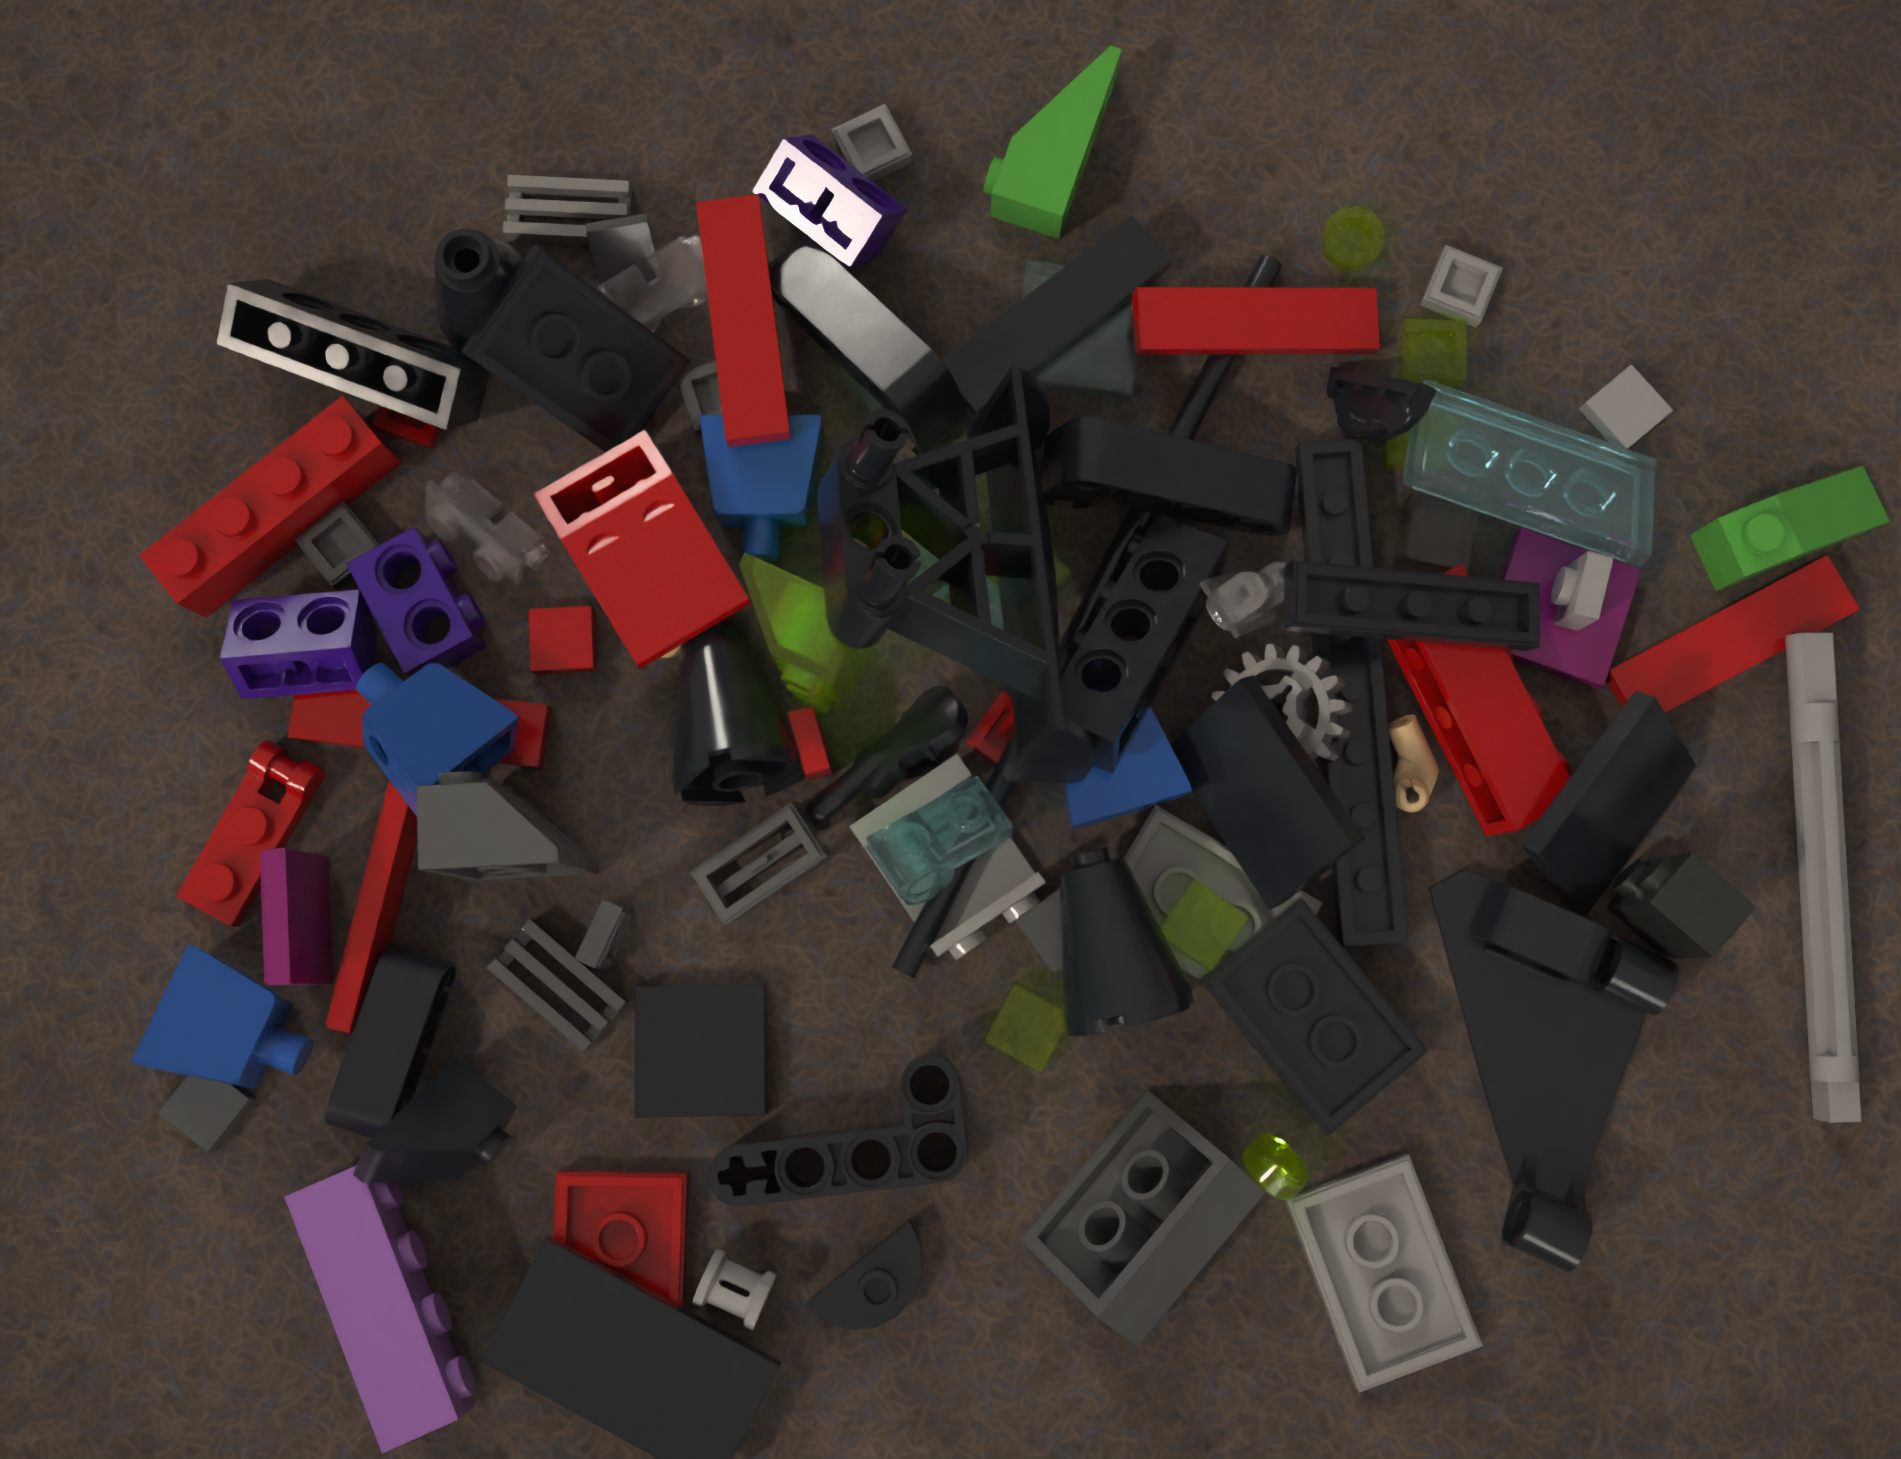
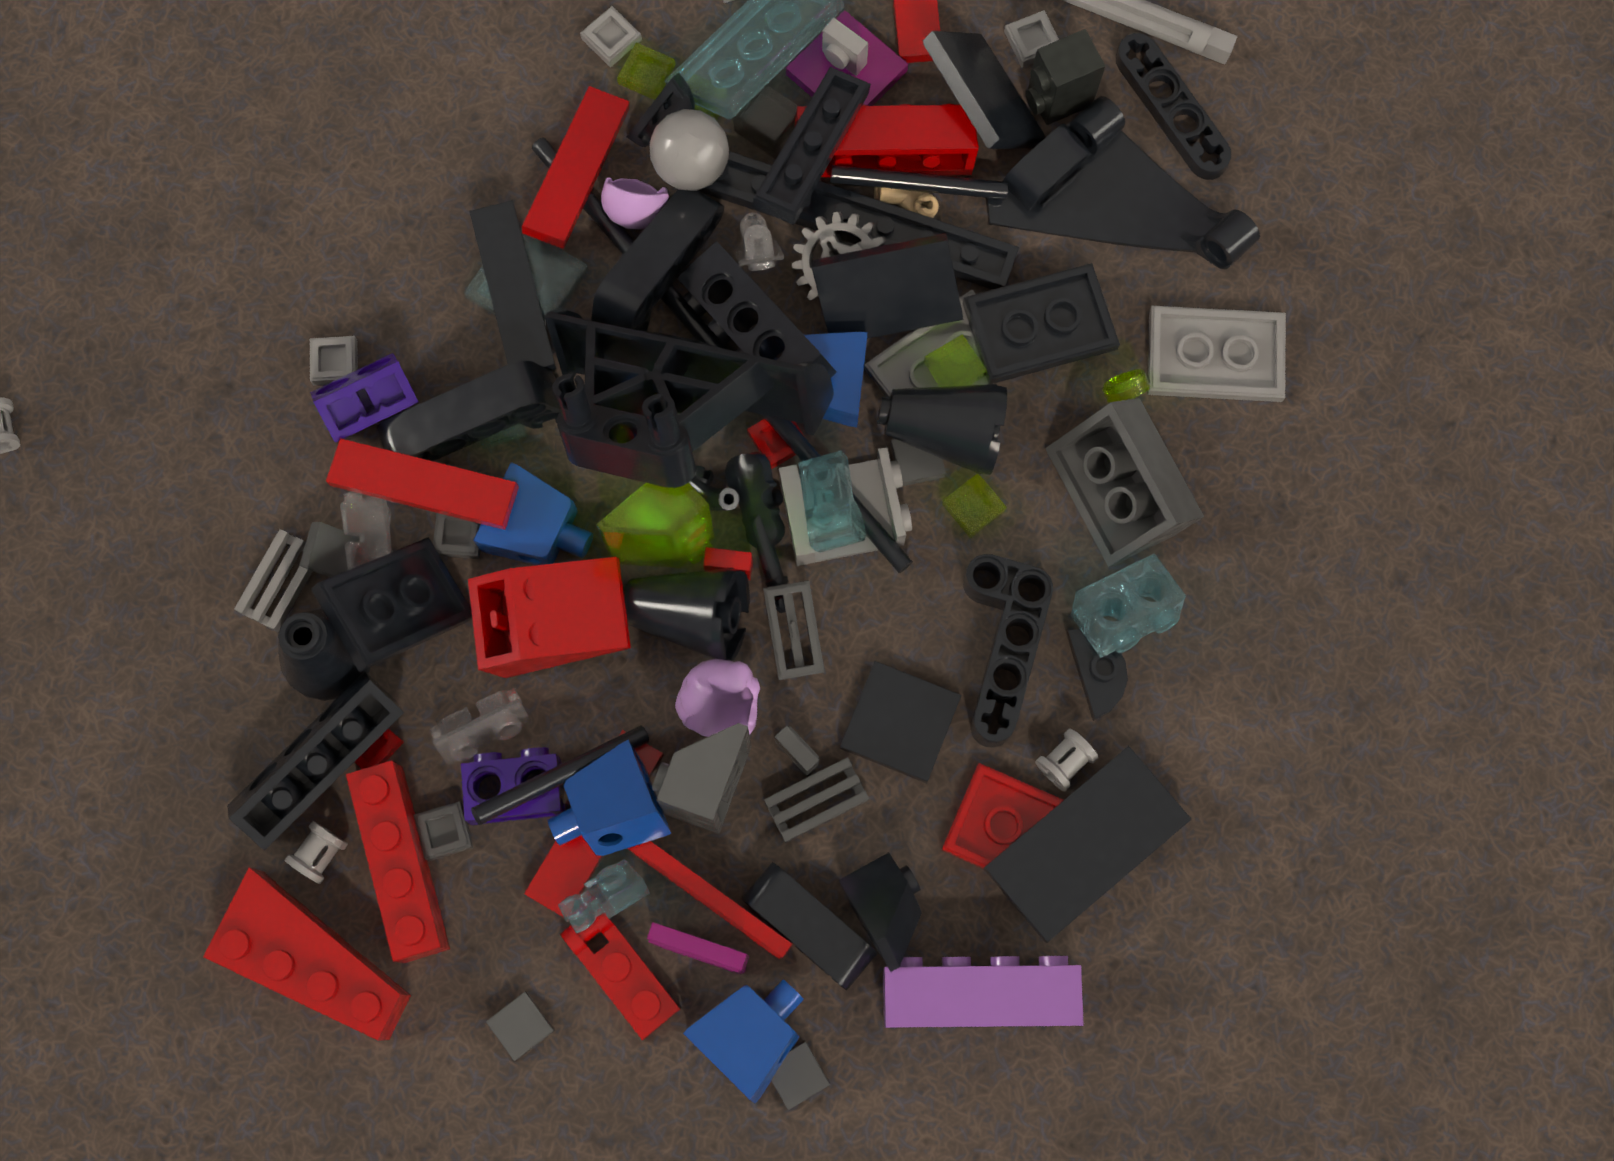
camera: 70 degrees left, 5 degrees down
dark purple brick [220,589,377,699] -> none
red tile [529,606,597,675] -> none
bright green slope [983,46,1122,239] -> none
clear neon green tile [1321,206,1385,271] -> none
none -> red wedge [203,867,411,1041]
none -> light grey bush [284,820,348,884]
none -> black bar [471,725,649,825]
none -> dark grey tile [486,992,555,1061]
none -> clear light blue plate [558,859,650,933]
none -> lavender hair [601,177,669,230]
none -> light grey piece [650,109,729,191]
none -> lavender hair [675,659,760,737]
none -> black arm [685,465,739,511]
none -> black bar [830,165,1008,200]
none -> light grey tile [1004,10,1059,68]
none -> clear light blue brick [1070,553,1186,658]
none -> black beam [1116,33,1231,180]

